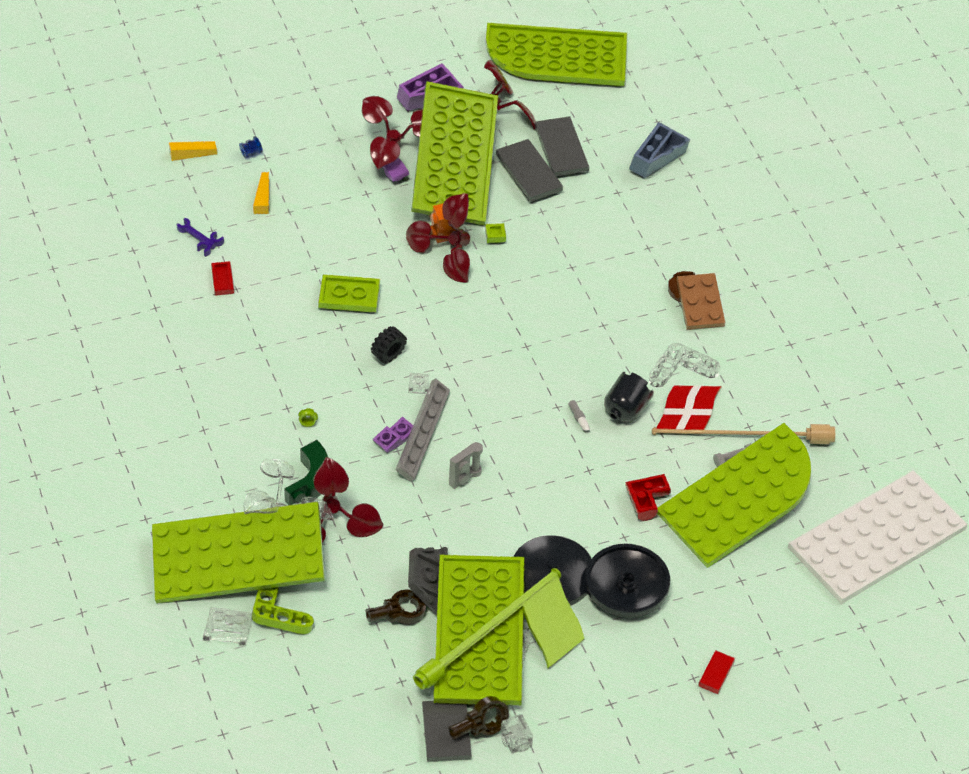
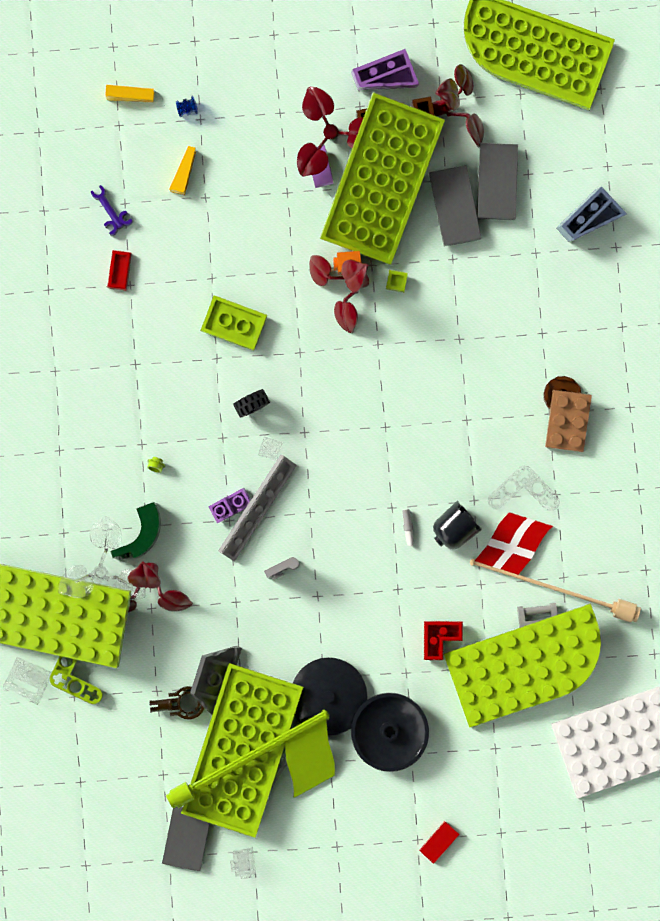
camera: 20 degrees right, 35 degrees up
dark brown pin [448,696,509,740] -> none

